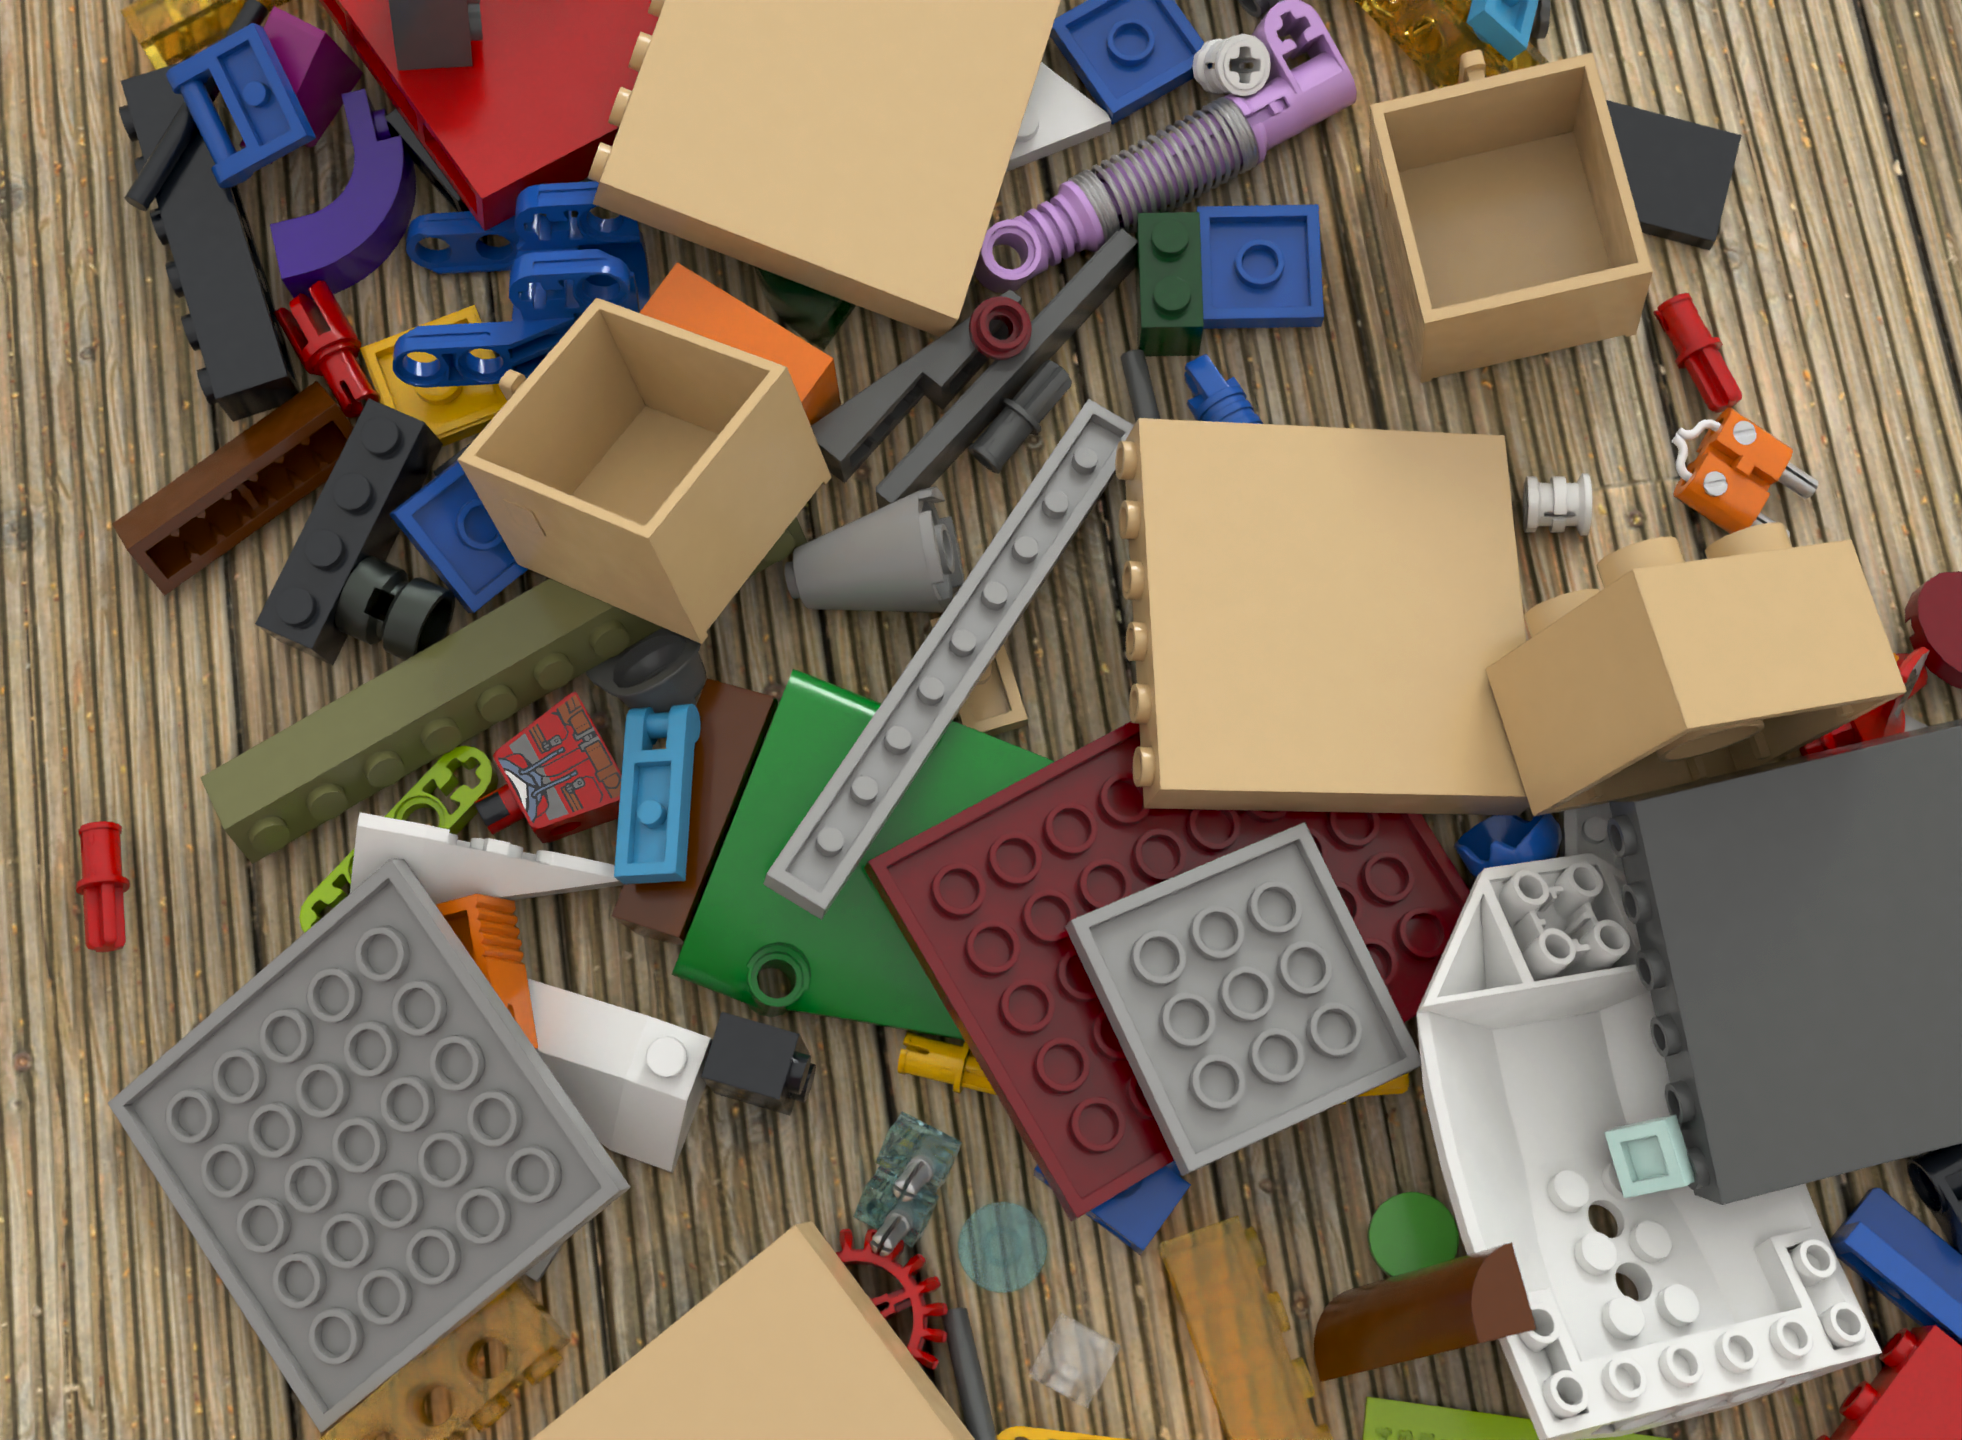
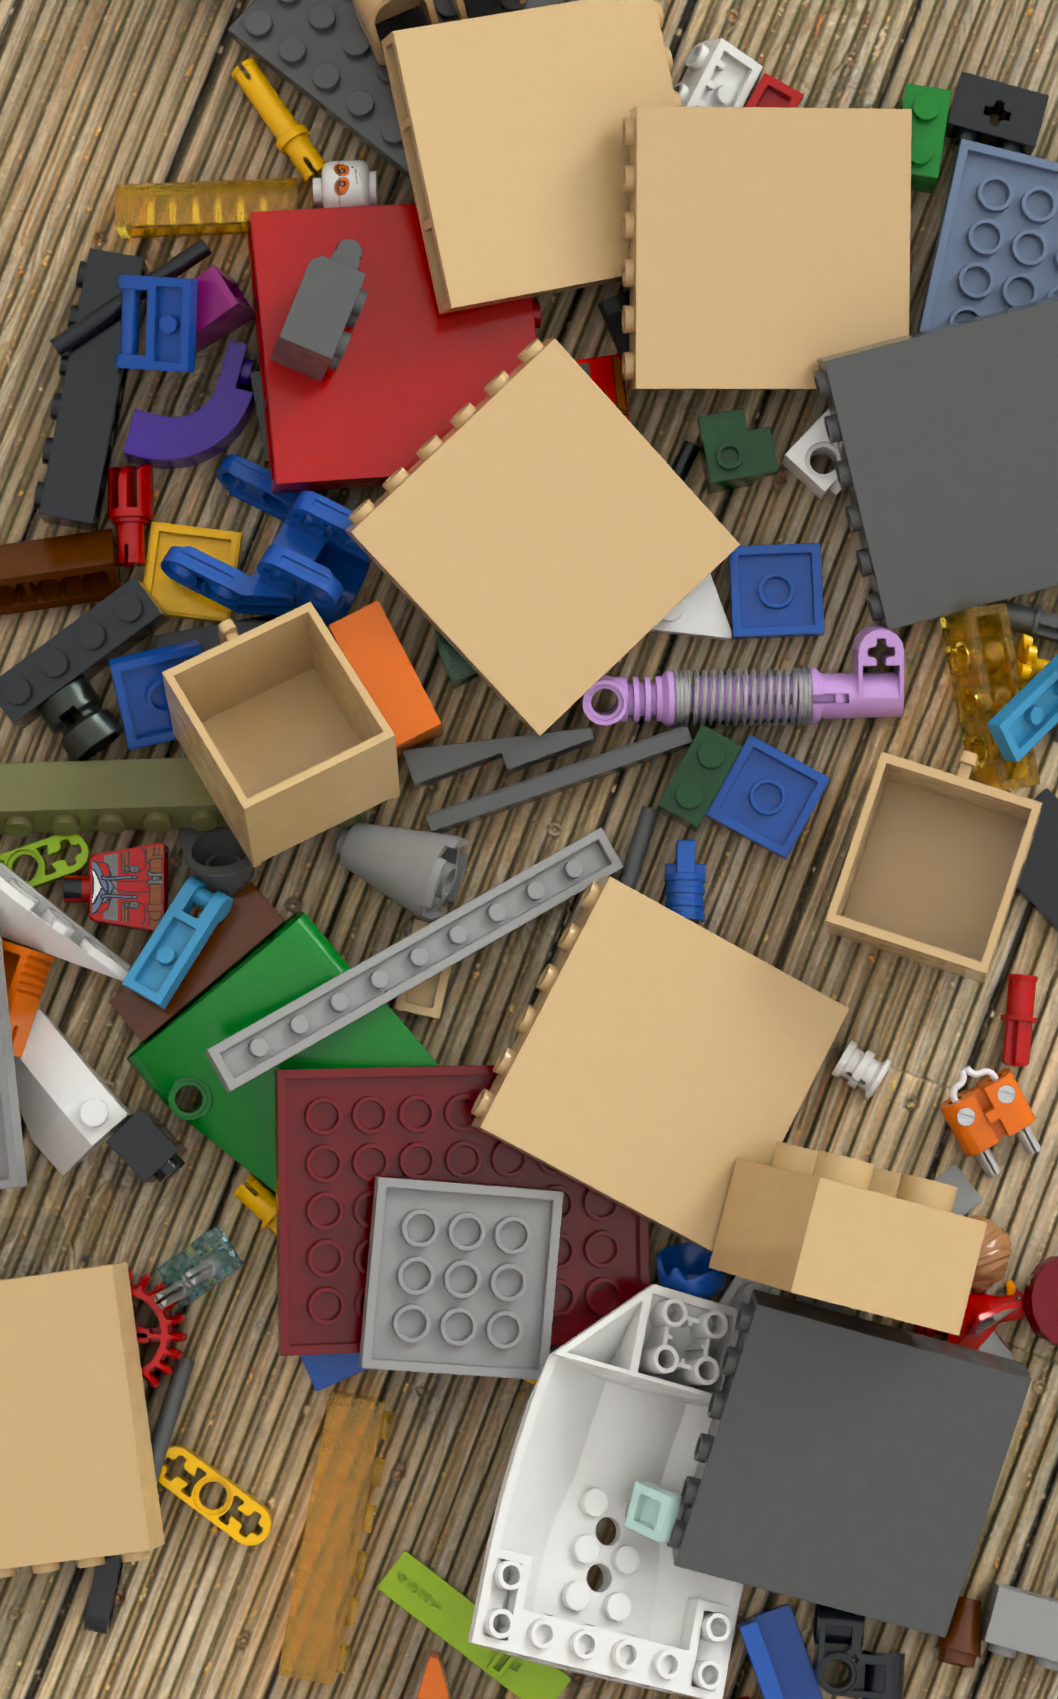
camera: 25 degrees right, 10 degrees up
clear light blue piece [958,1202,1047,1293] -> none
dark grey axle [968,360,1072,474] -> none
dark red plate [969,296,1032,360] -> none
clear brick [1028,1312,1121,1409] -> none
white bush [1192,34,1271,96] -> none
reddish brown brick [1314,1242,1537,1382] -> none
bright green piece [1367,1192,1459,1277] -> none

